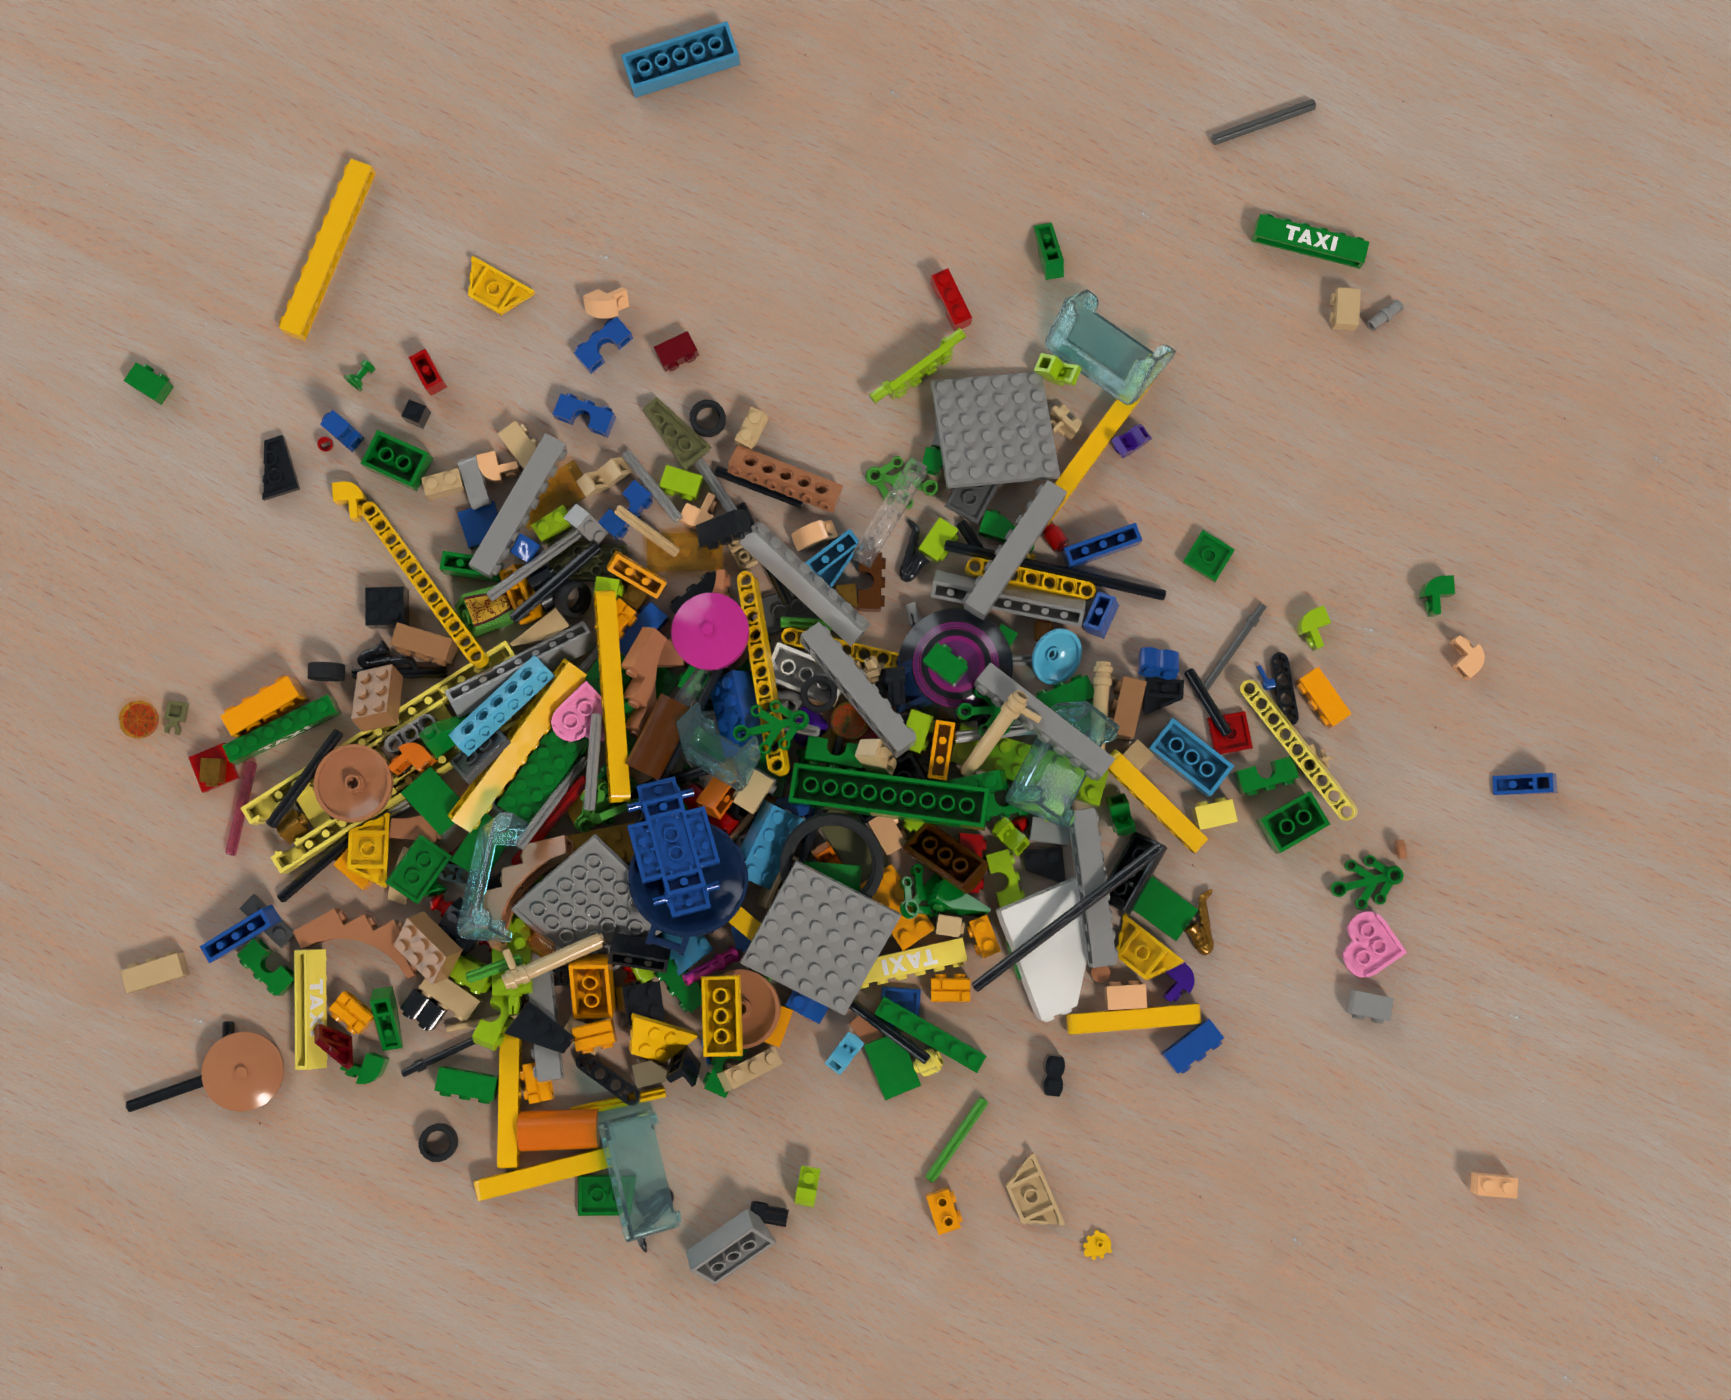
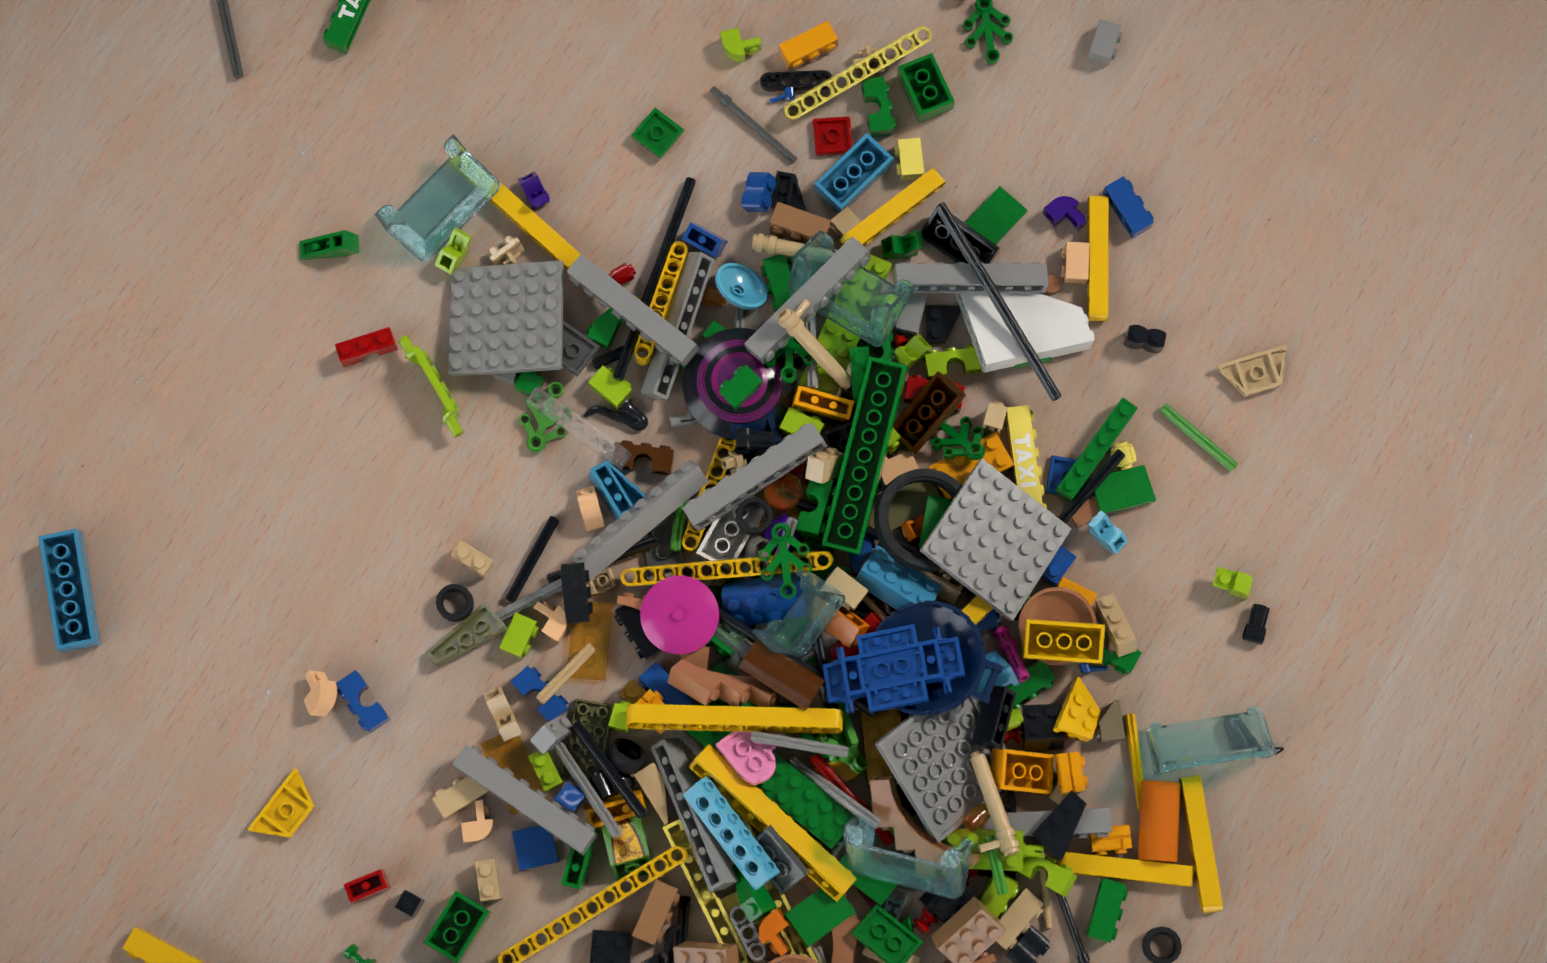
camera: 85 degrees left, 5 degrees down
light grey beam [457,455,492,510] -> none
blue arch [553,393,616,438] -> none
black beam [576,1053,641,1106] -> none
green tile [578,1174,638,1216] -> none
light orange brick [606,550,667,599] -> none
light grey axle [622,450,682,523] -> none
dark red brick [654,331,699,372] -> none
black panel [666,1047,701,1087] -> none
light grey slope [686,1209,776,1285] -> none
nougat brick [727,445,843,513] -> none
pearl gold brick [836,583,858,609] -> none
light orange brick [926,1187,963,1235] -> none
green slope [927,879,991,917] -> none
light orange brick [930,974,970,1002] -> none
light orange brick [966,915,1001,959] -> none
blue brick [1062,523,1142,568] -> none
yellow piece [1083,1230,1112,1260] -> none
yellow wing [1116,914,1185,981] -> none
black axle [1184,668,1232,737] -> none
pearl gold piece [1184,889,1214,955] -> none
bright pink plate [1342,911,1407,977] -> none

